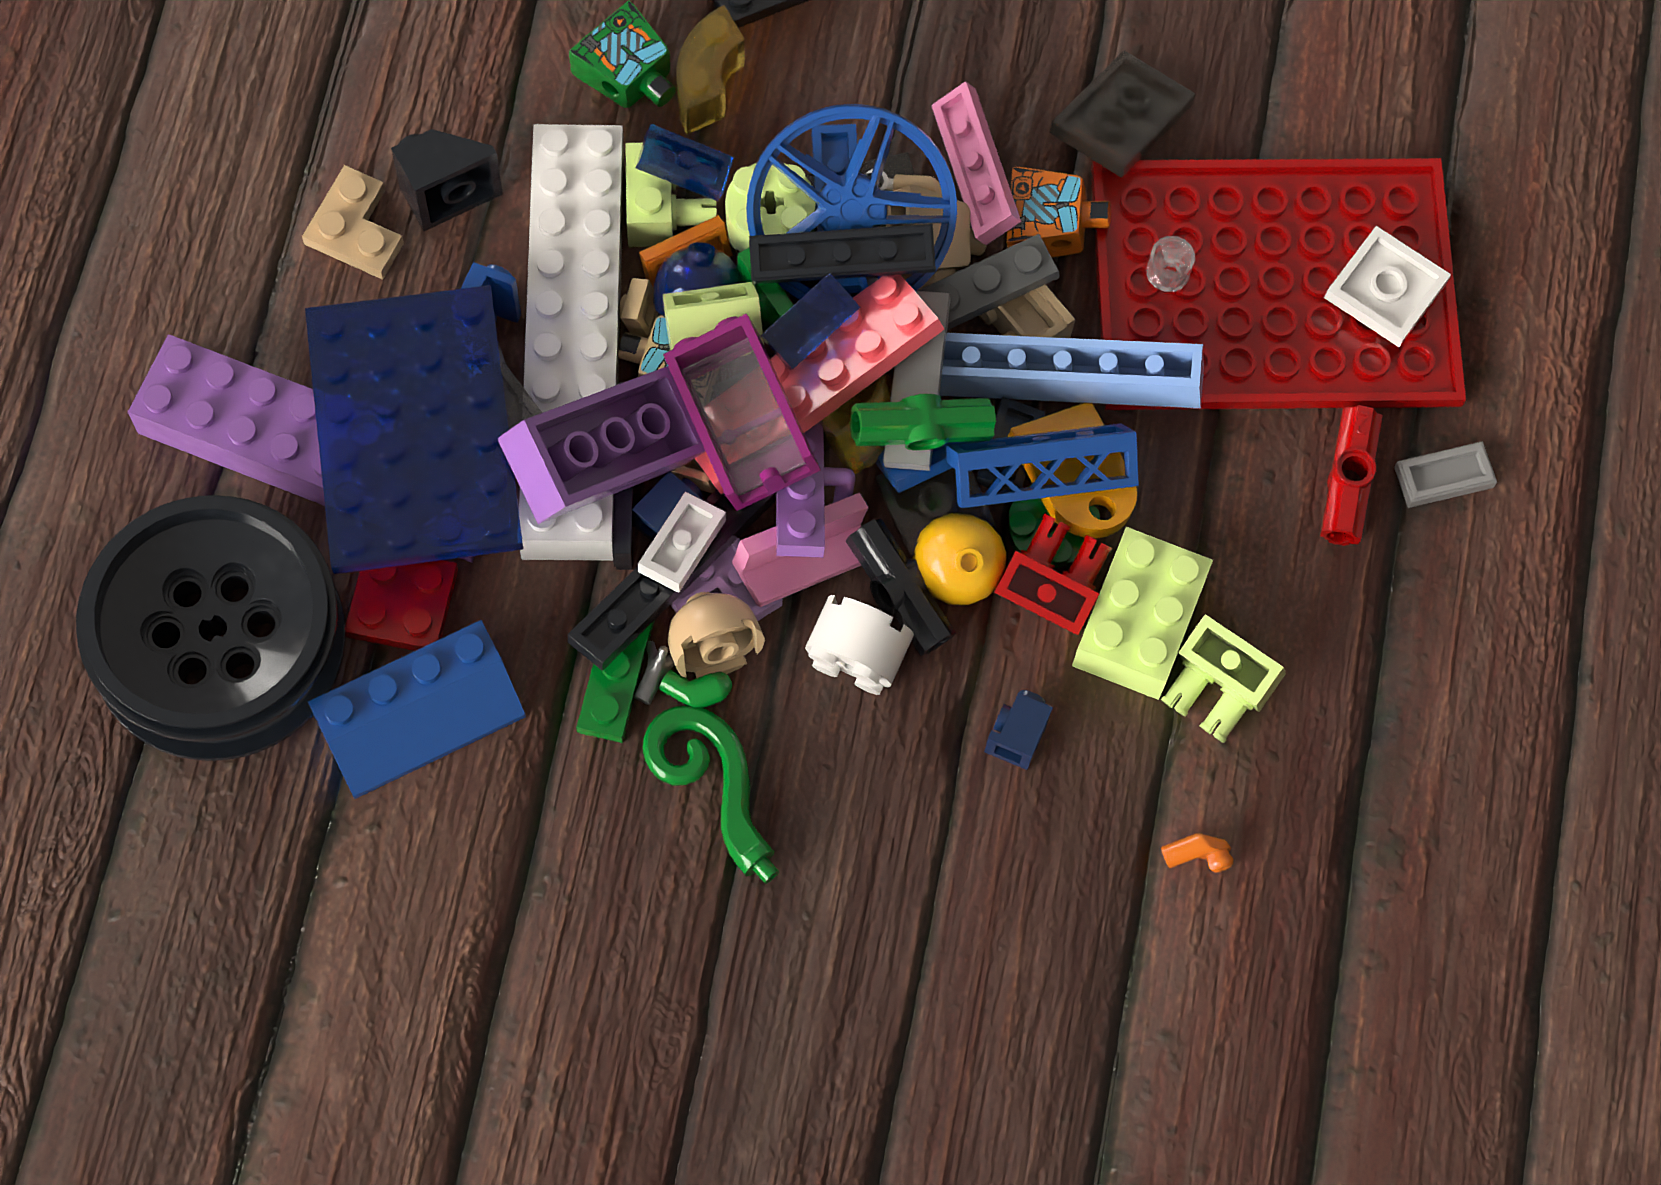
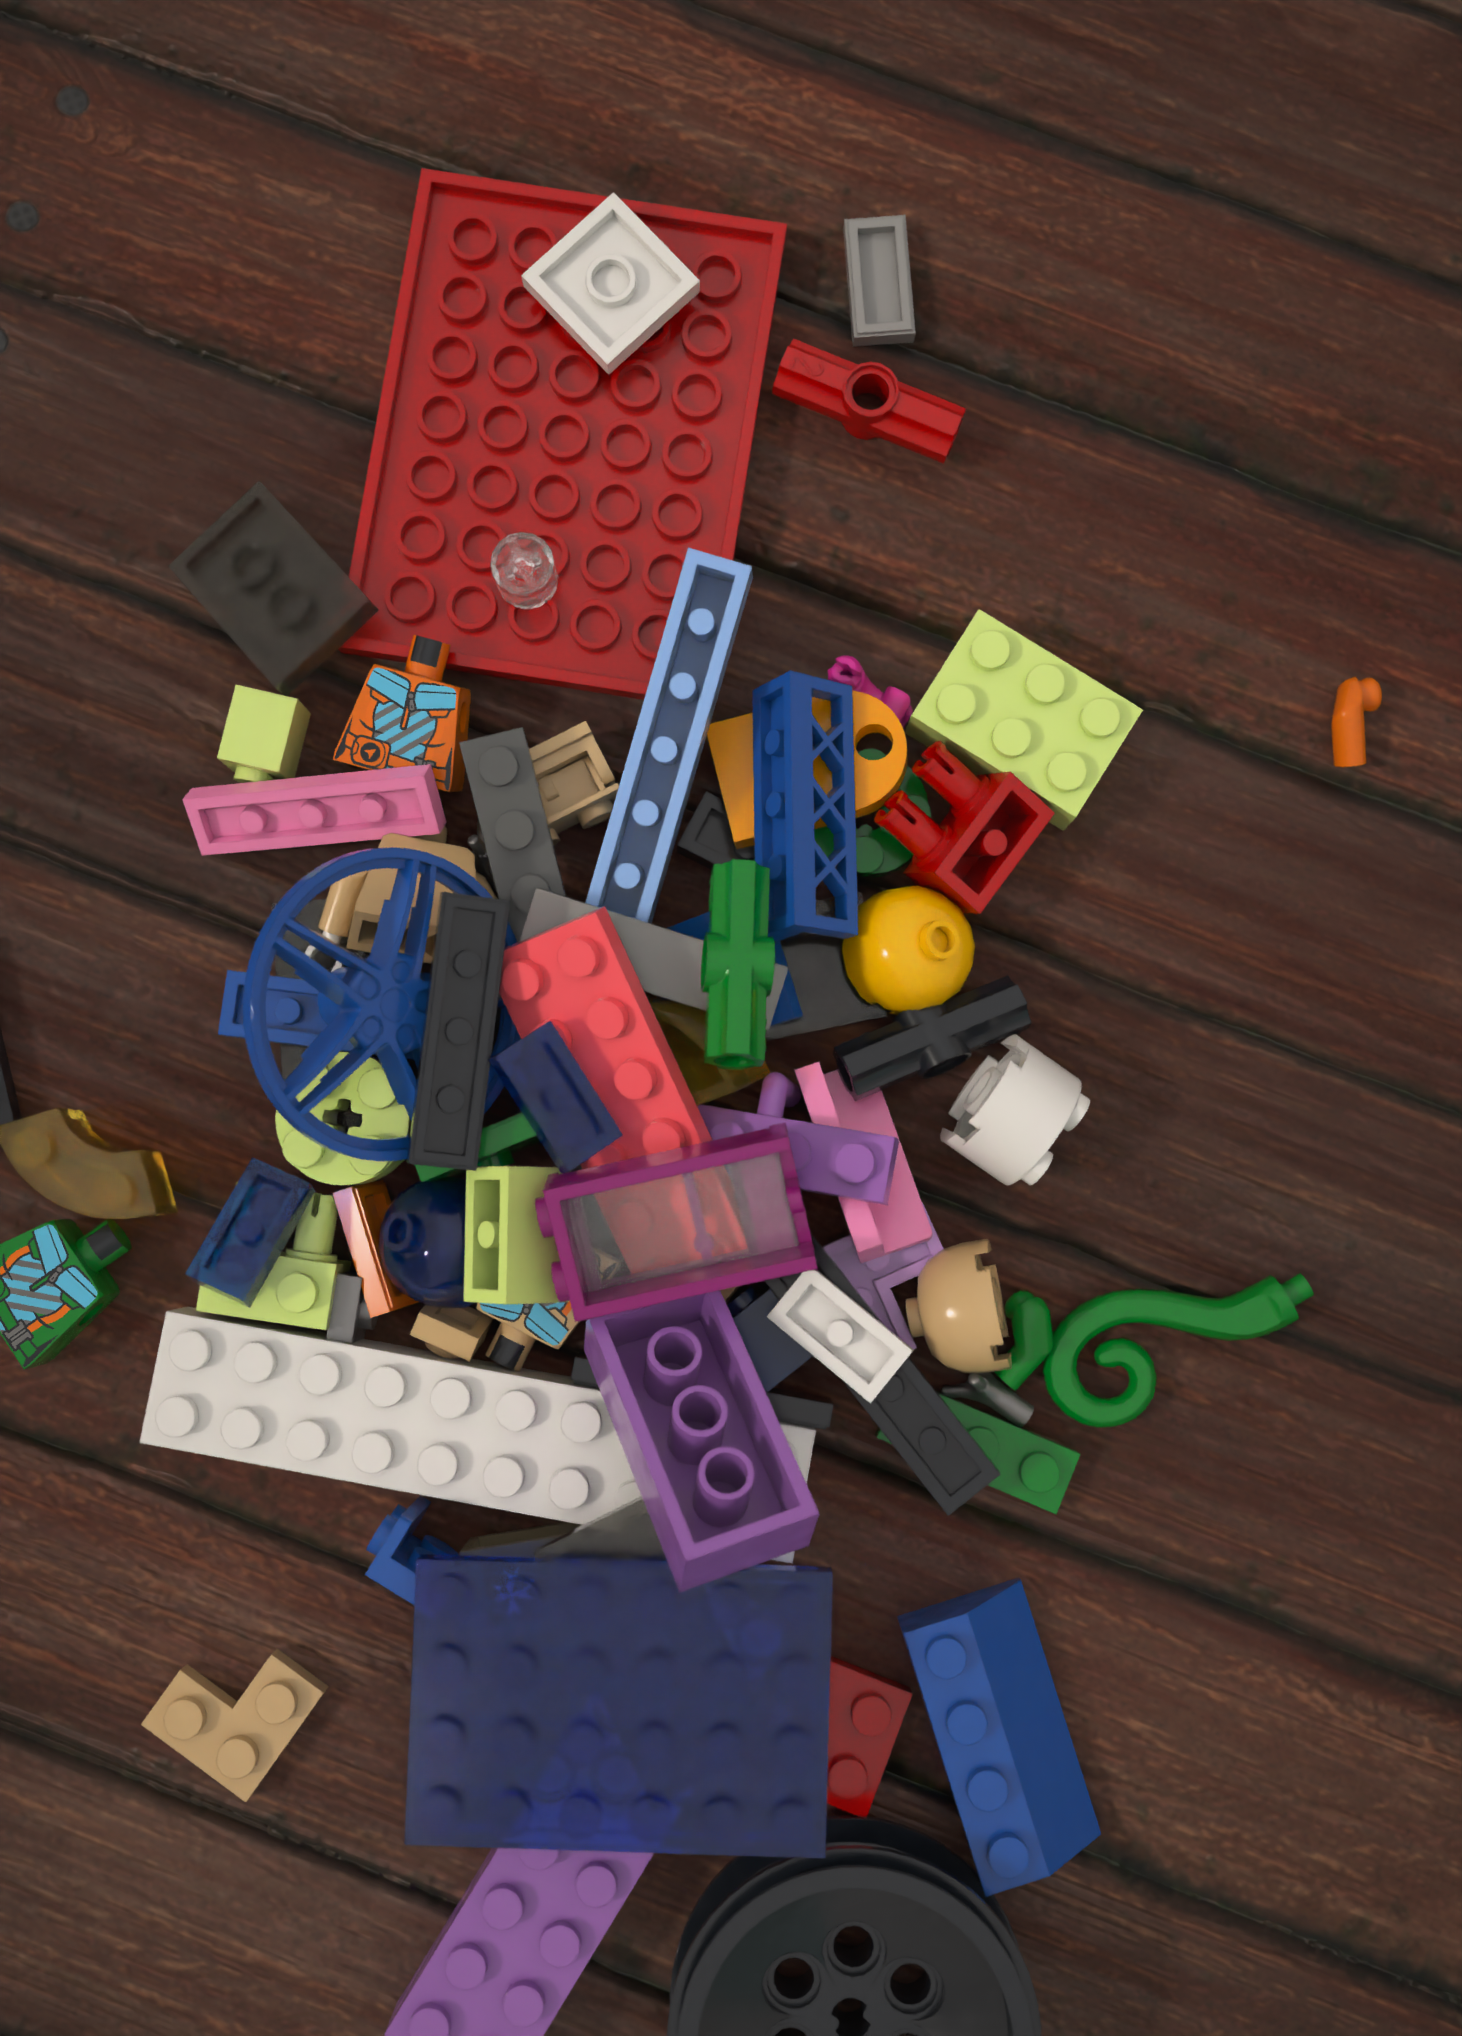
camera: 75 degrees left, 15 degrees up
black slope [391,129,503,231] -> none
dark blue brick [984,690,1053,770] -> none
yellowish green brick [1161,614,1286,743] -> none
none -> yellowish green brick [217,685,311,783]
none -> flat silver plate [326,1272,378,1343]
none -> dark pink arm [828,655,913,728]

